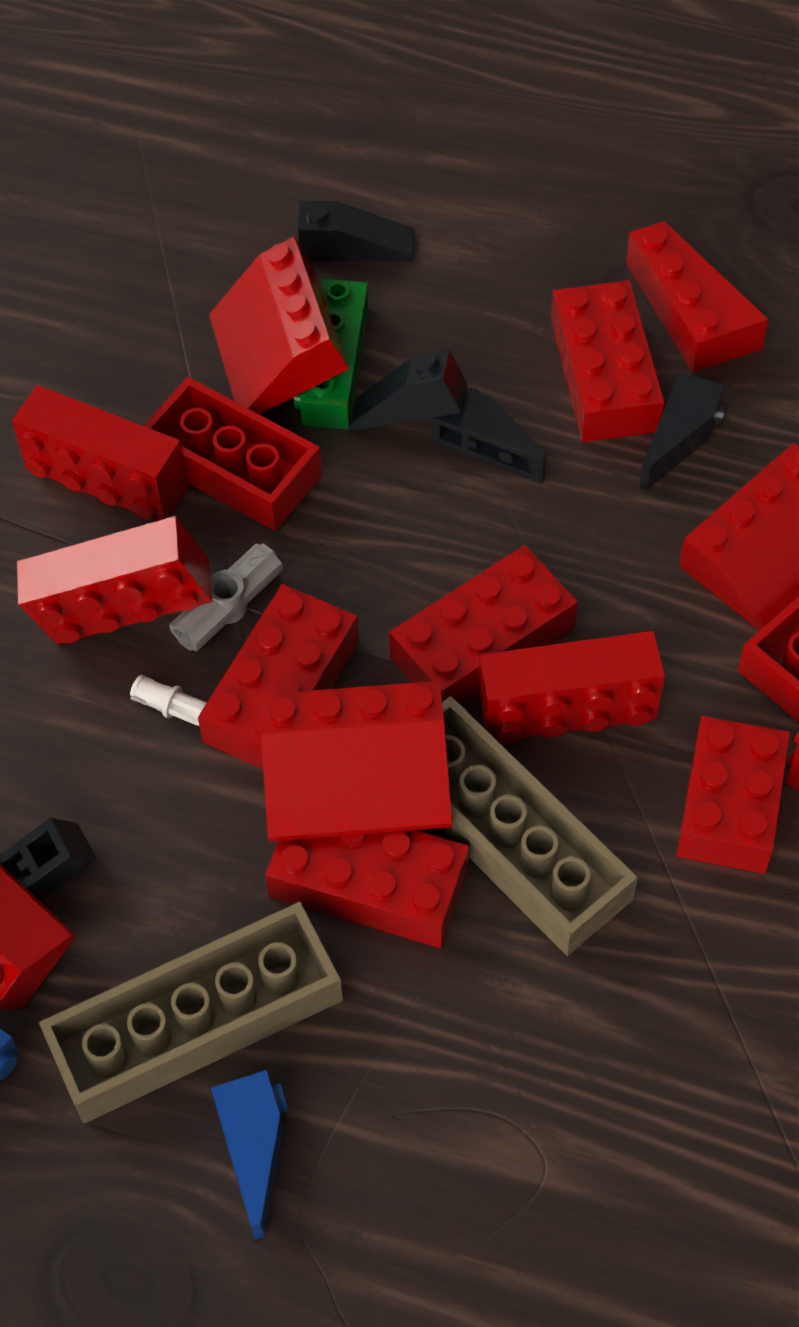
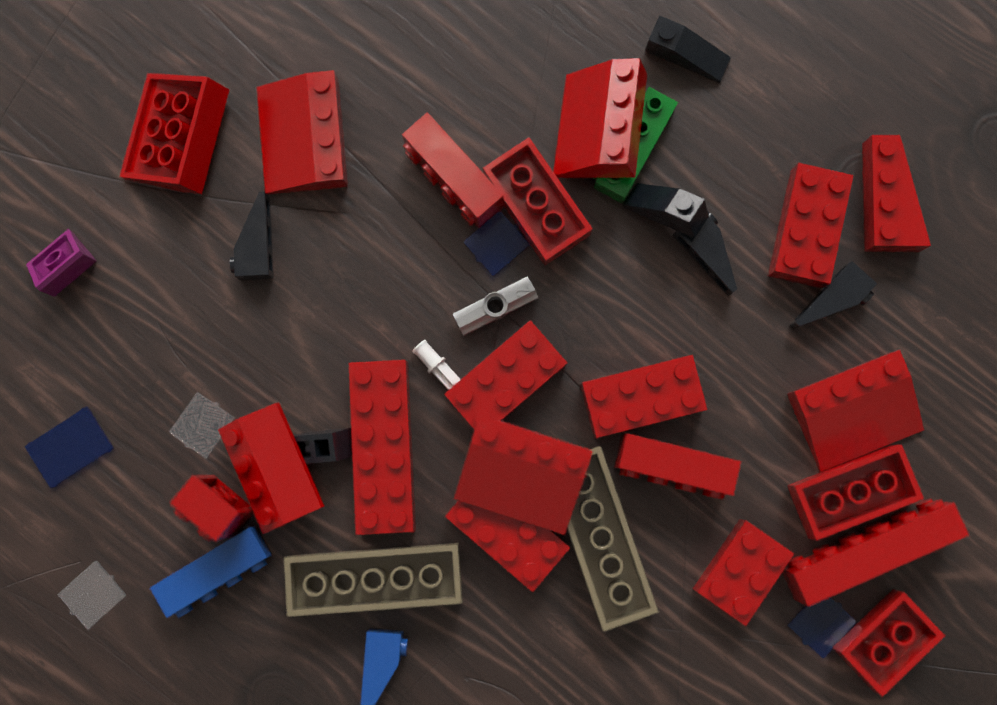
camera: 25 degrees right, 25 degrees up
red brick [17,516,213,645] -> none
none -> red brick [349,360,416,535]
none -> clear blue piece [464,211,530,276]

